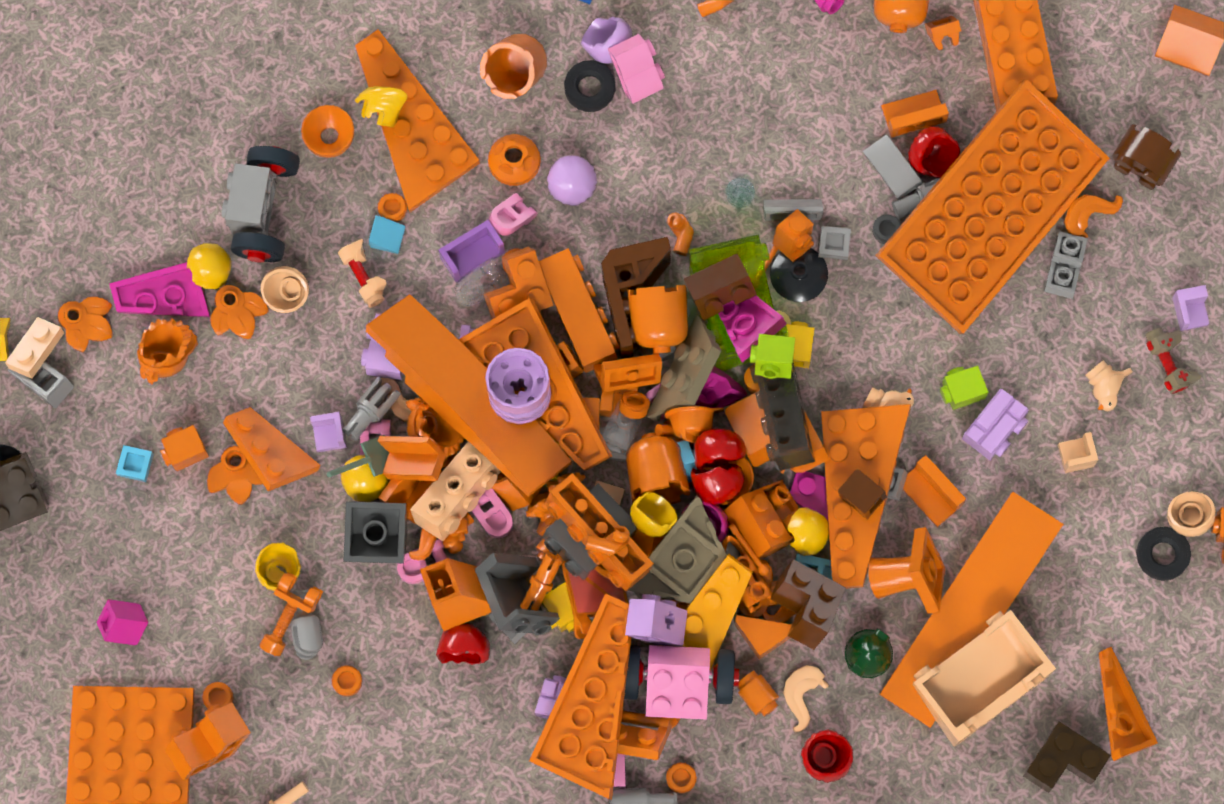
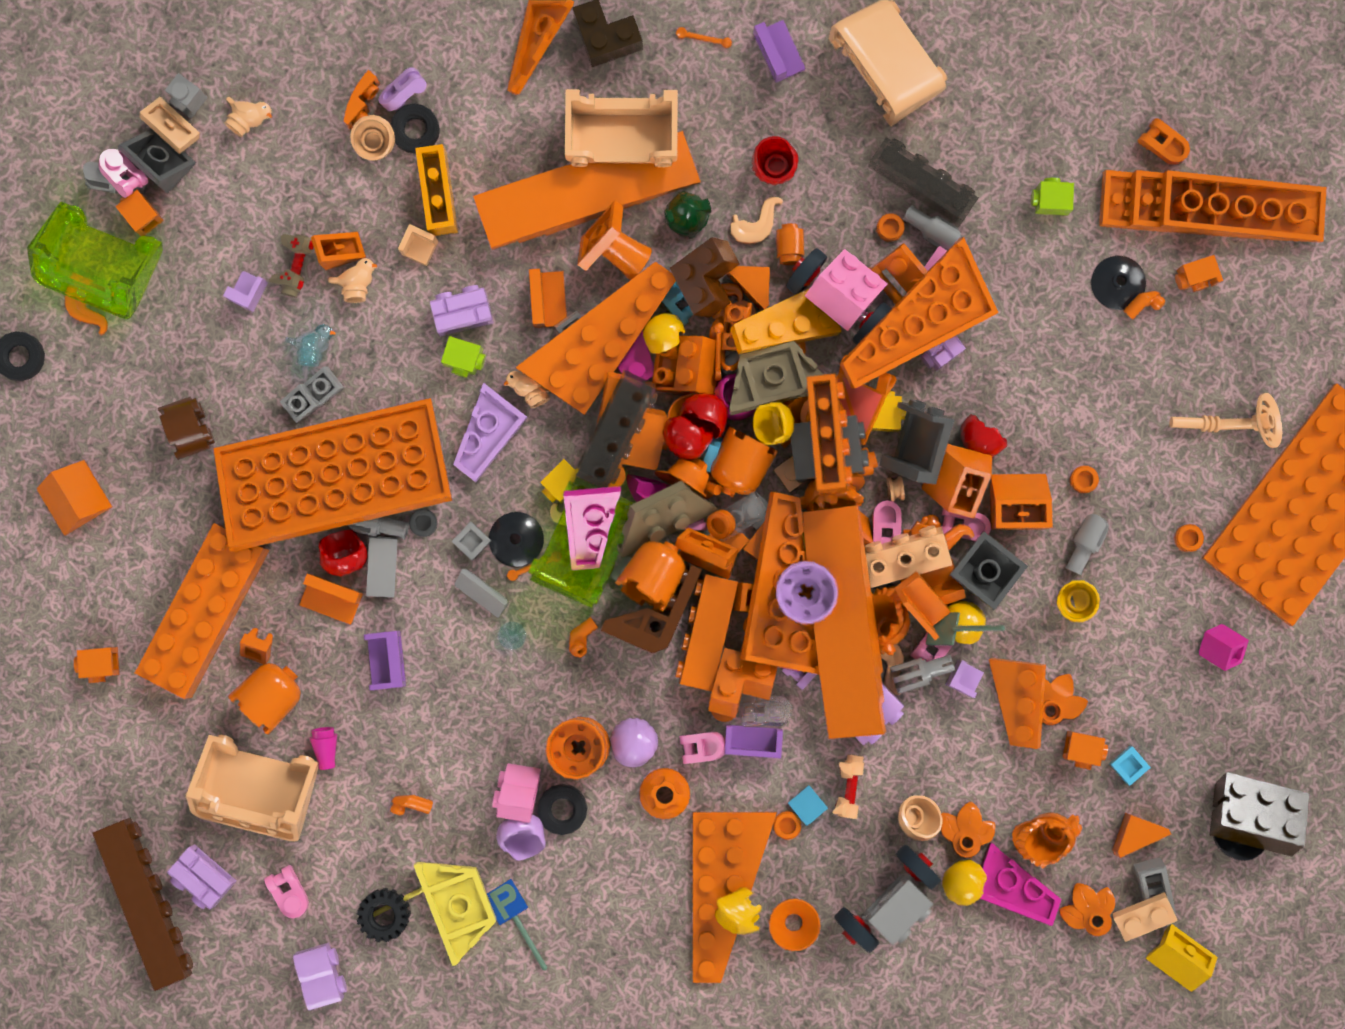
camera: 145 degrees left, 10 degrees up
orange brick [165,702,251,780] -> none
orange bar [259,572,323,656] -> none
orange cylinder [480,34,547,99] -> none
orange pin [520,552,563,611] -> none
orange arm [585,526,630,556] -> none
lavender brick [625,594,687,647] -> none
reddish brown brick [684,253,757,320] -> none
lime brick [750,334,795,379] -> none
orange brick [772,209,814,262] -> none
reddish brown panel [838,469,887,520] -> none
orange piece [1064,195,1123,238] -> none
none -> clear light blue animal [285,324,336,367]
none -> orange slope [311,232,366,271]
none -> medium lavender panel [364,631,406,691]
none -> lavender plate [379,67,427,111]
none -> light orange brick [415,144,458,236]
none -> lavender wing [453,383,527,482]
none -> orange wheel [546,716,611,779]
none -> light nougat bush [887,476,905,502]
none -> orange slope [990,474,1053,530]
none -> orange slope [1112,813,1171,858]

